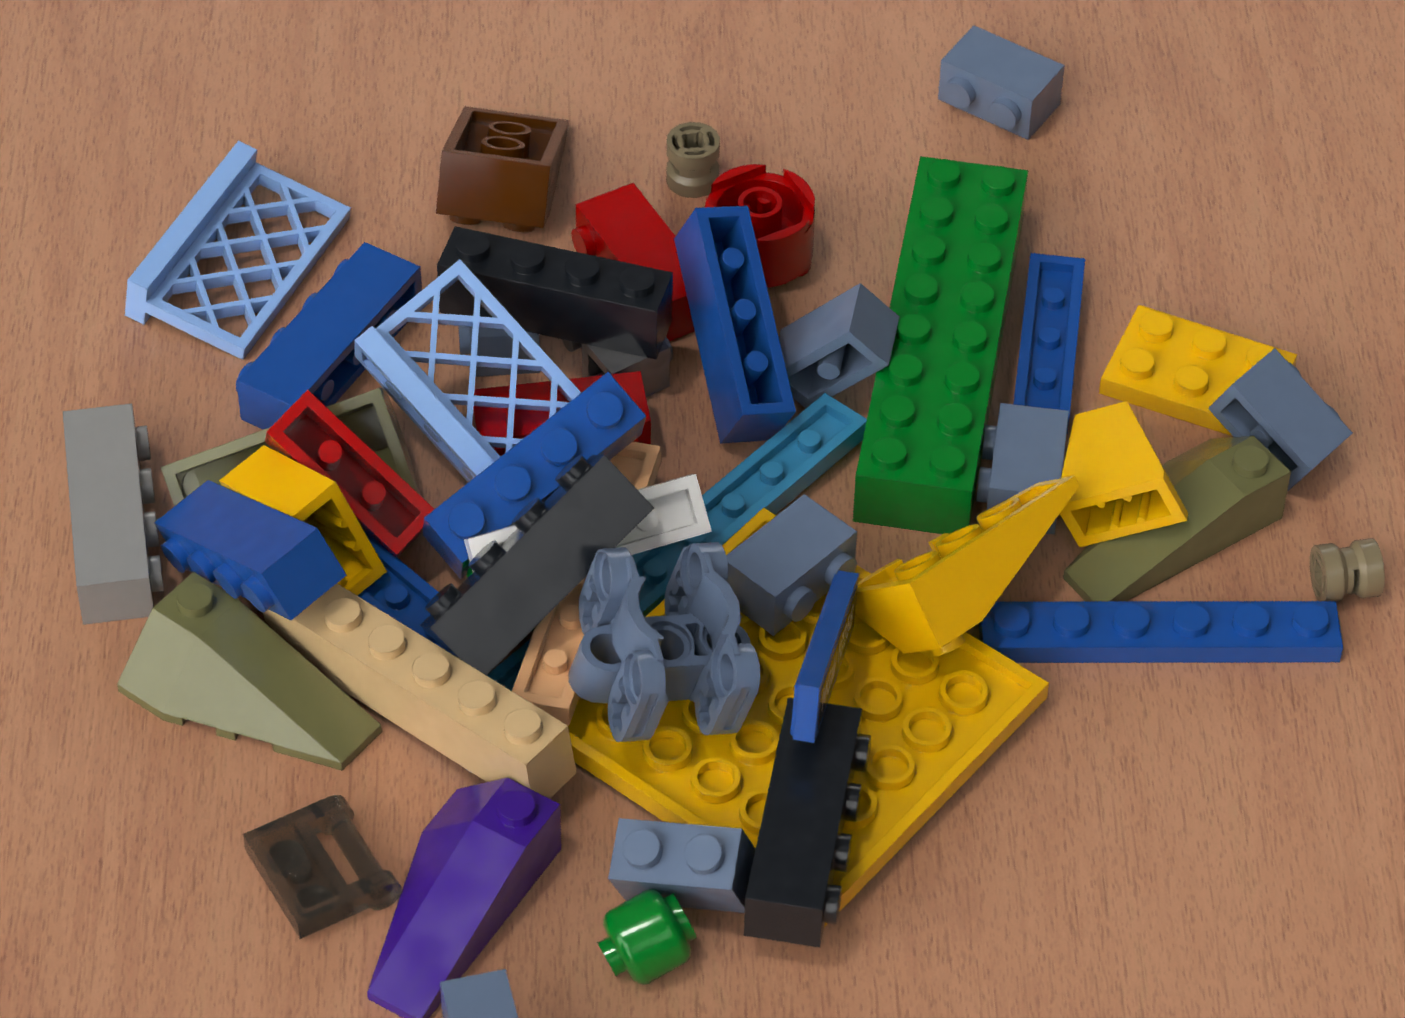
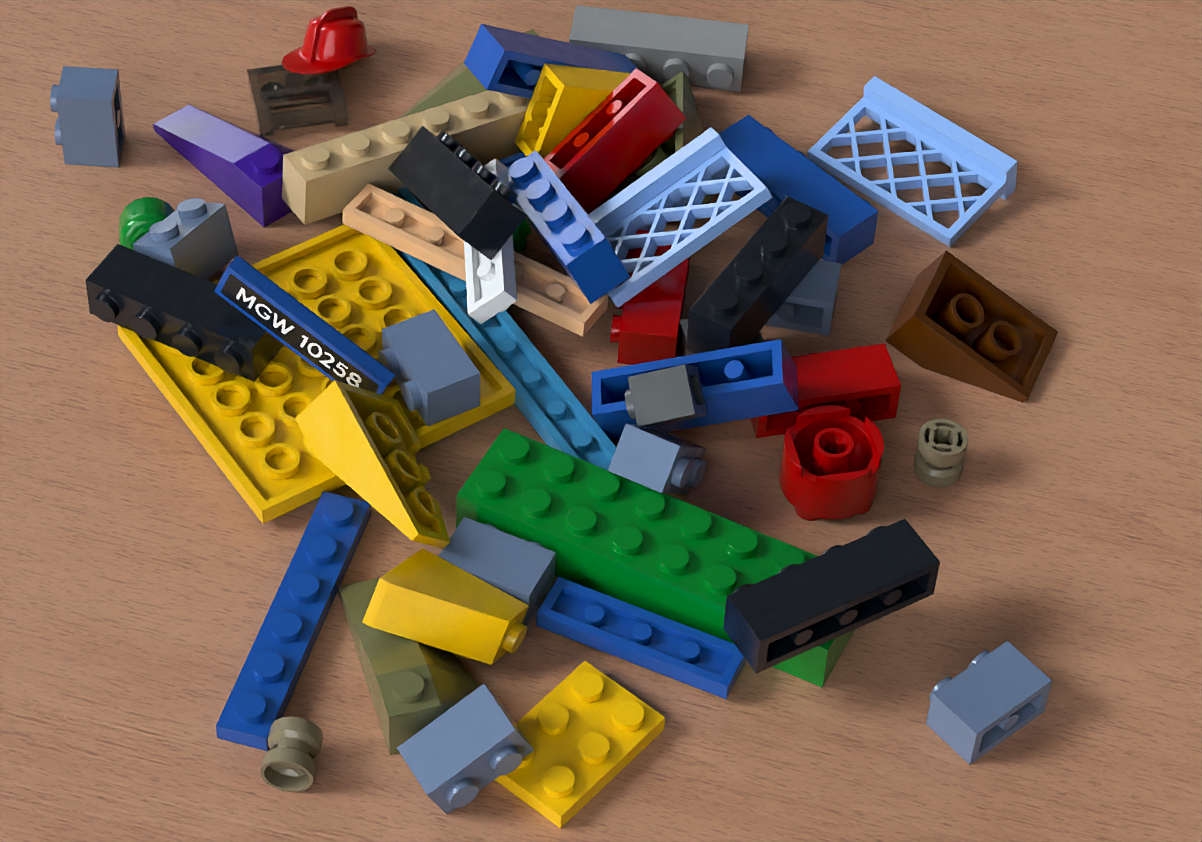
camera: 105 degrees right, 0 degrees up
sand blue piece [568,542,760,742] -> none
none -> red piece [282,6,376,74]
none -> dark grey brick [625,364,707,428]
none -> black brick [723,519,940,674]

